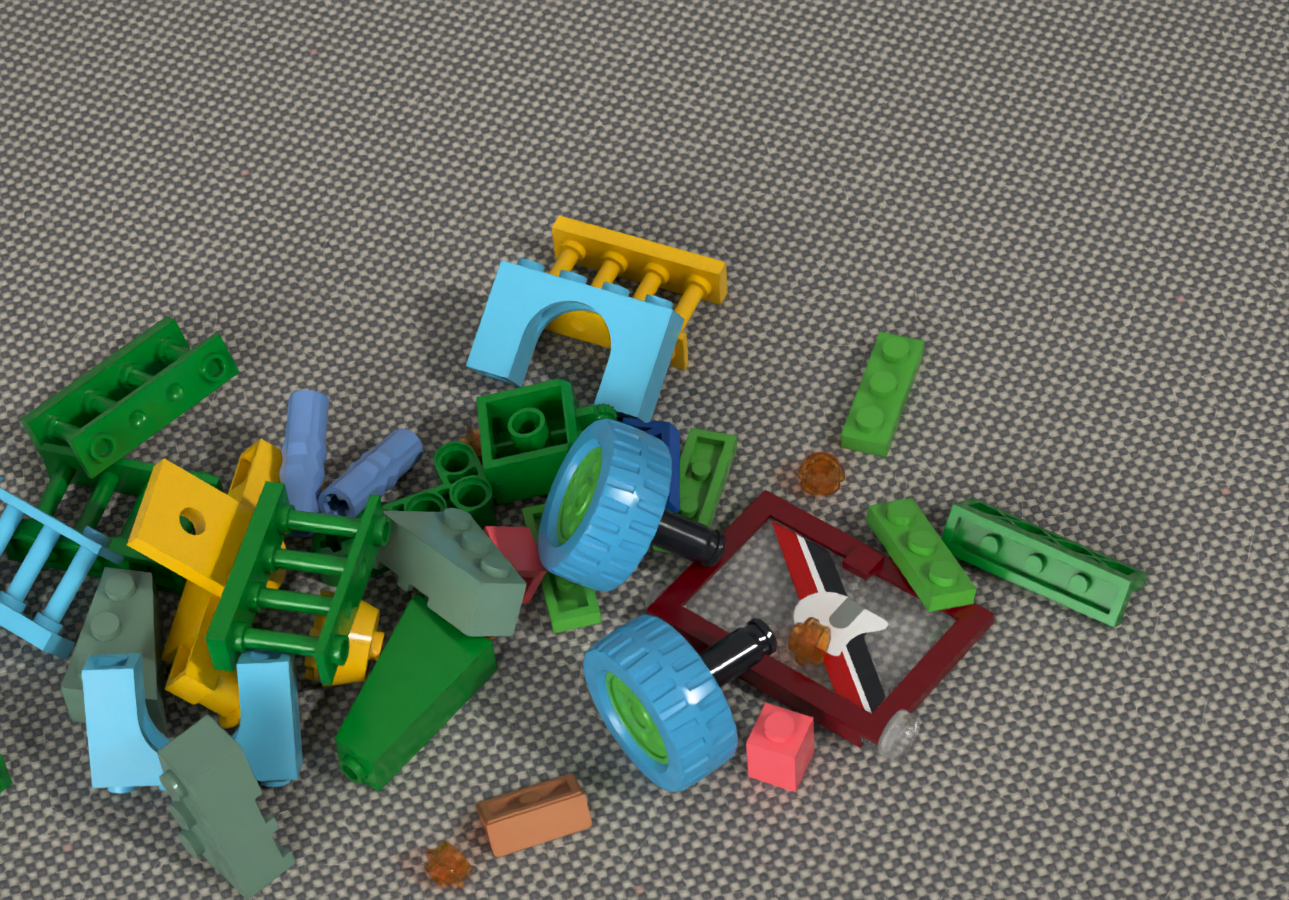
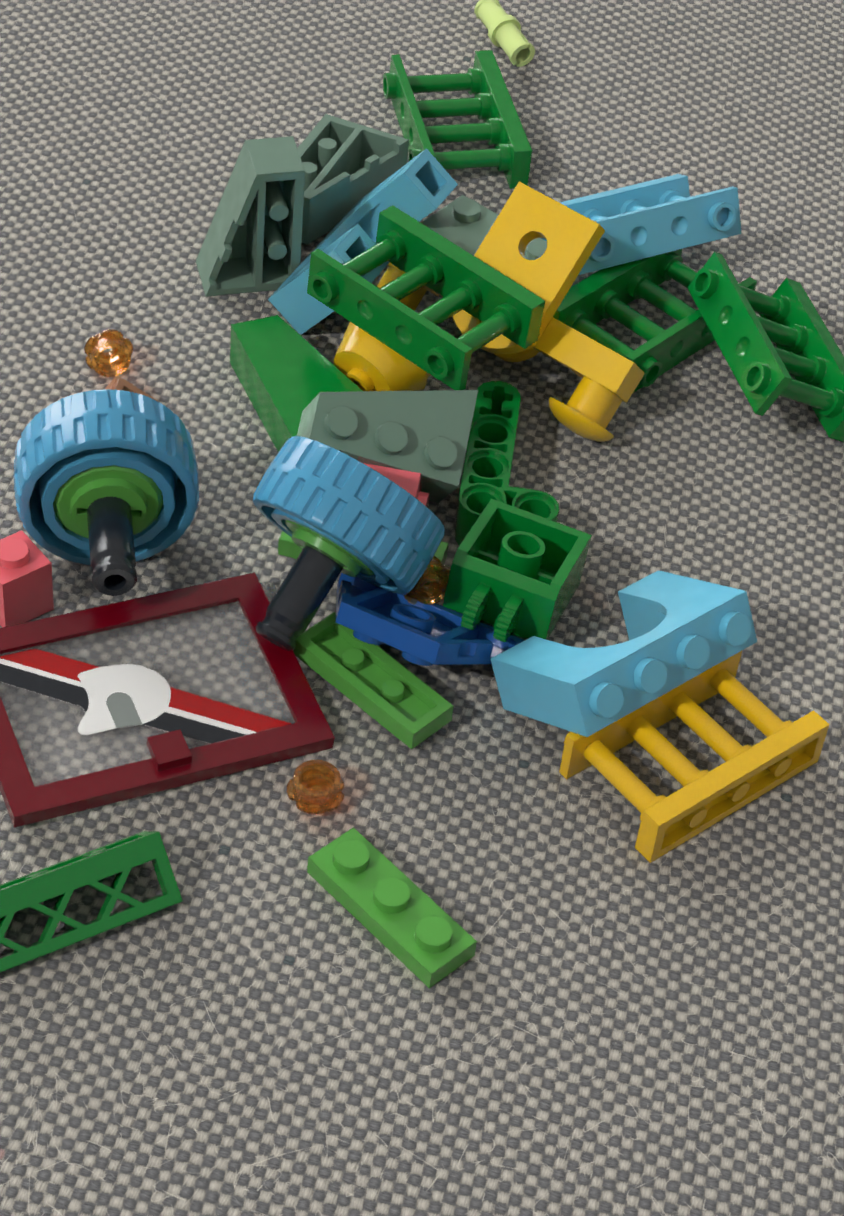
camera: 110 degrees right, 5 degrees down
medium blue axle [279,390,329,538] -> none
medium blue axle [318,428,423,517] -> none
clear orange plate [788,617,831,665] -> none
bright green plate [866,498,977,612] -> none
none -> sand green wedge [297,114,409,245]

